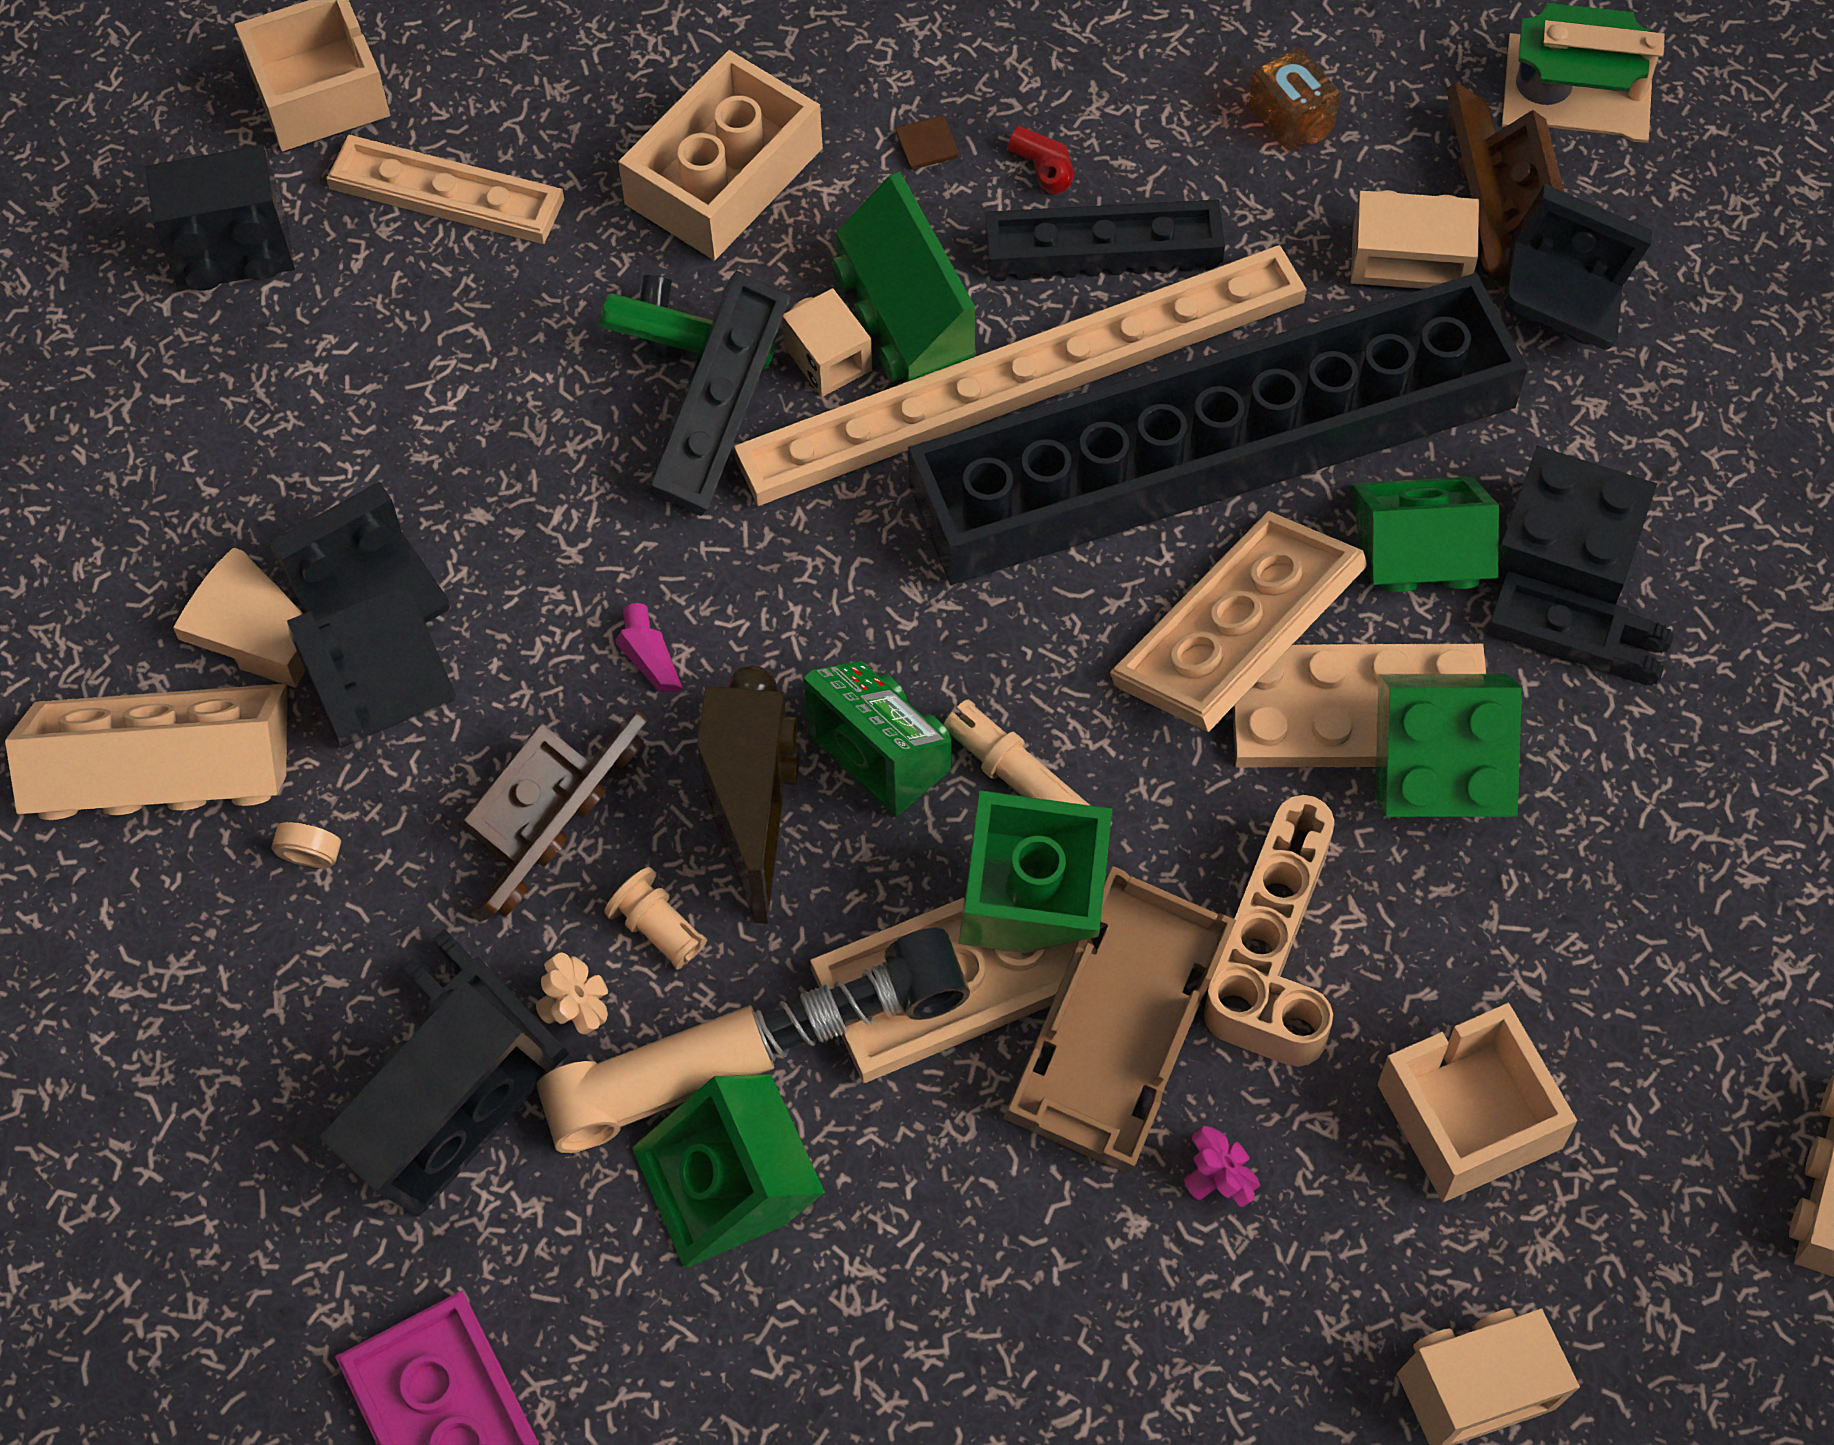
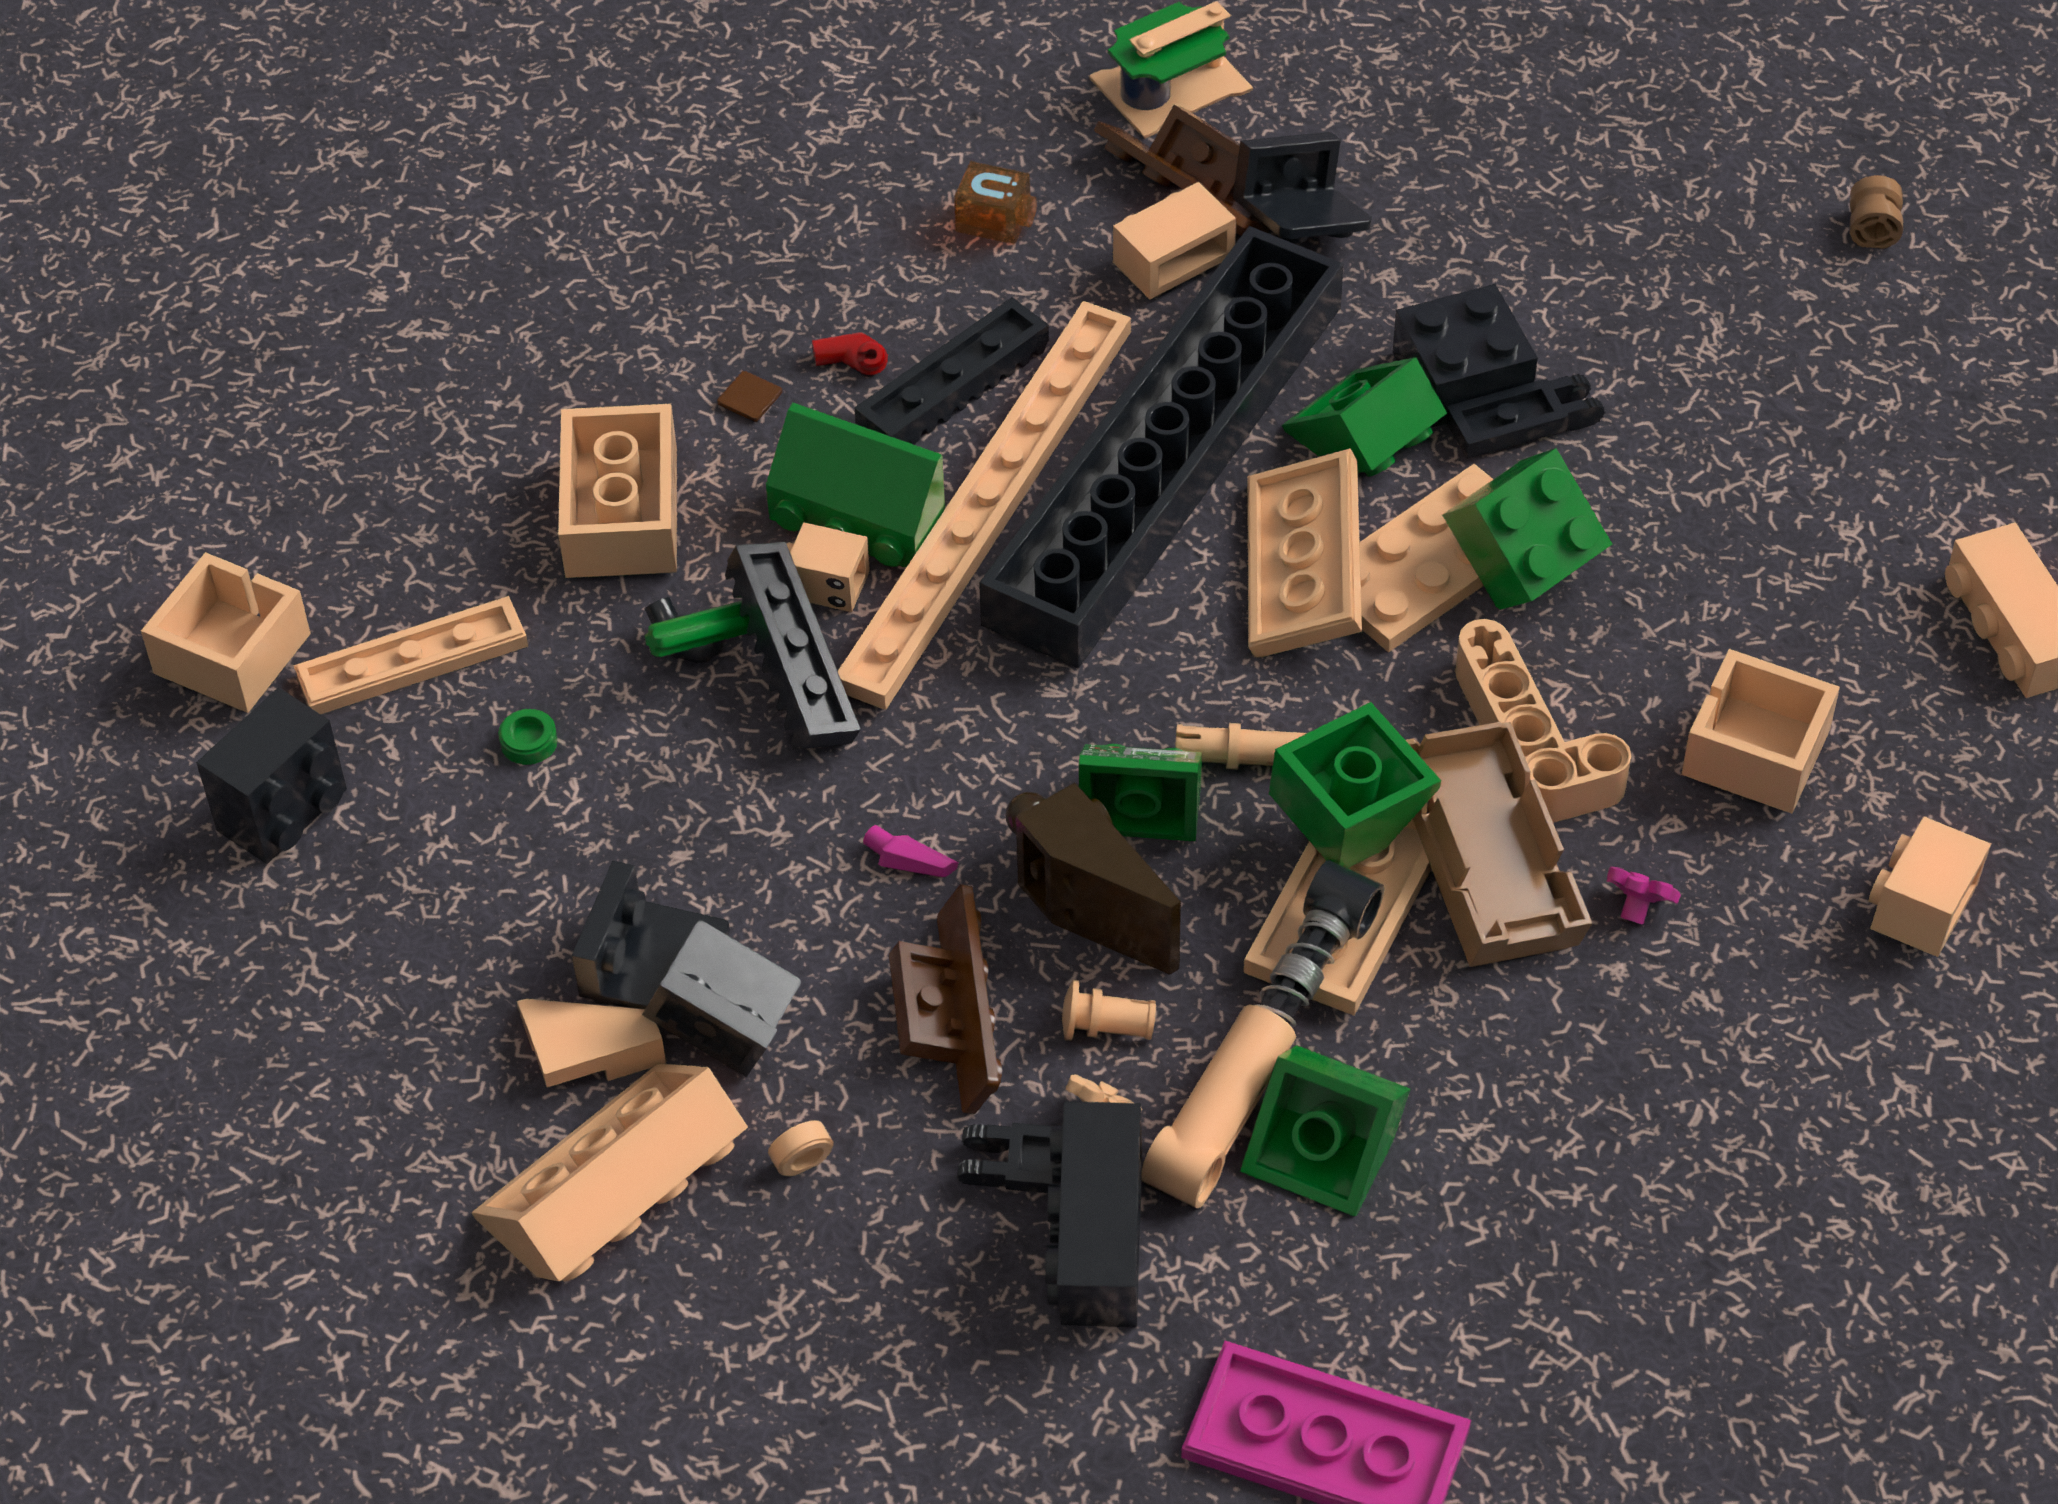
camera: 40 degrees left, 10 degrees down
none -> green tile [498,709,558,765]

